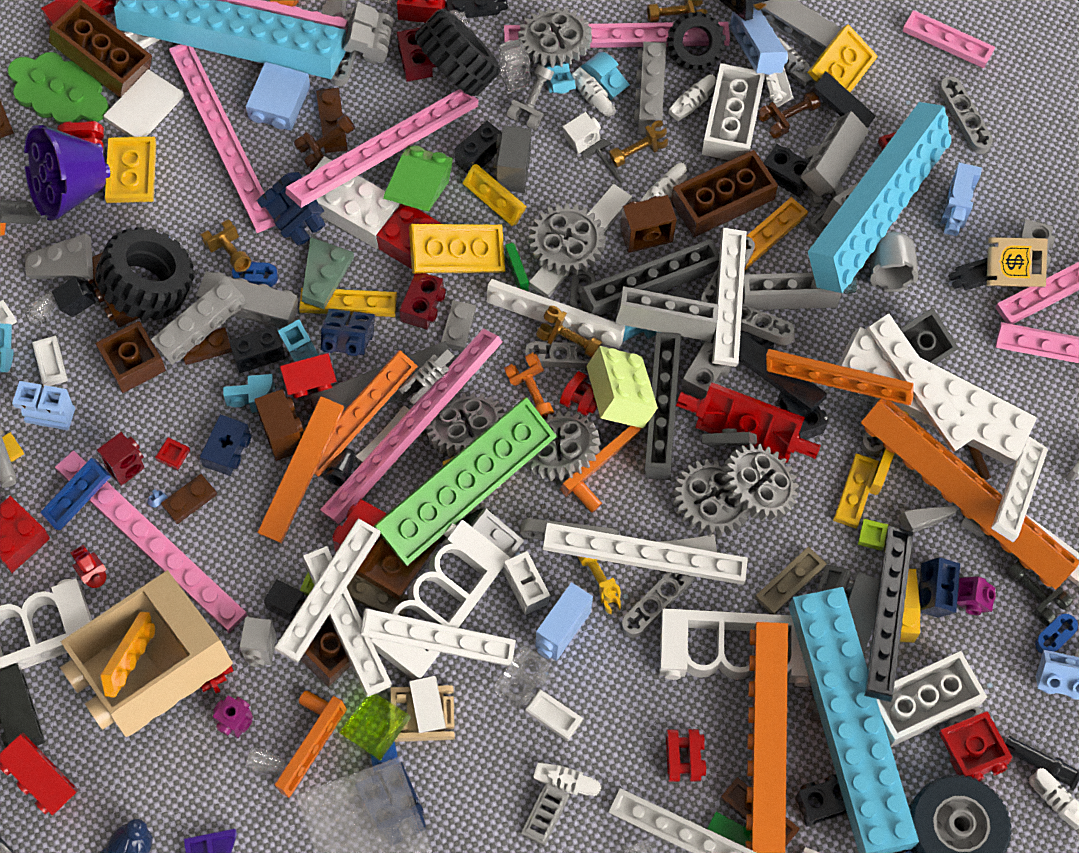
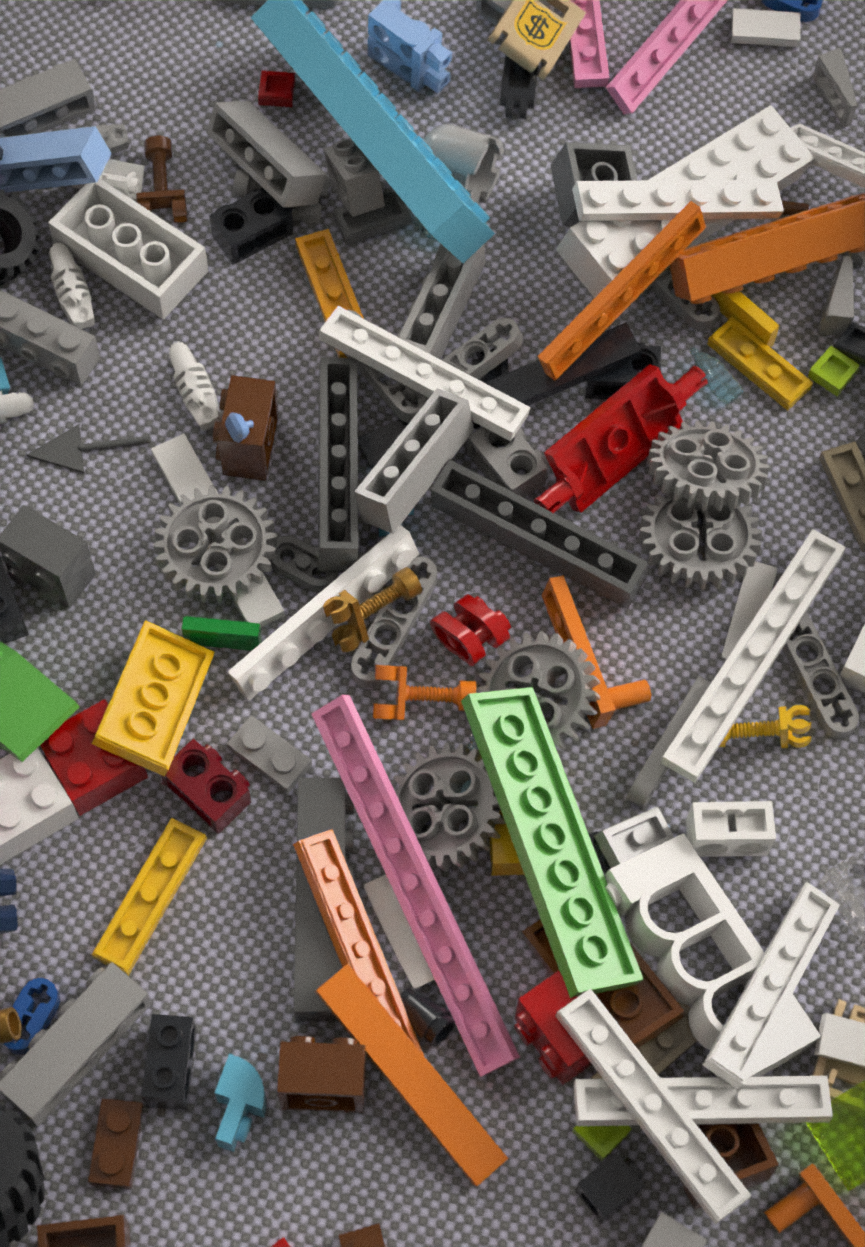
camera: 65 degrees left, 0 degrees up
light grey brick [150,276,247,365] -> none
dark blue brick [200,414,252,476] -> none
medium azure brick [278,319,319,362] -> none
red brick [279,353,337,398] -> none
sand green wing [302,237,354,309] -> none
dark blue hips [320,309,375,356] -> none
light grey hinge [398,349,454,405] -> none
yellow tile [462,164,527,226] -> none
light blue brick [535,582,593,661] -> none
white brick [563,112,601,154] -> none
yellowish green brick [586,346,658,428] -> none
pearl gold bar [609,120,668,168] -> none
reddish brown brick [671,150,778,237] -> none
dark grey plate [702,429,757,447] -> none
yellow plate [807,24,878,92] -> none
black tile [811,71,876,129] -> none
none -> medium blue rock [225,412,254,443]
none -> clear light blue piece [690,347,744,405]

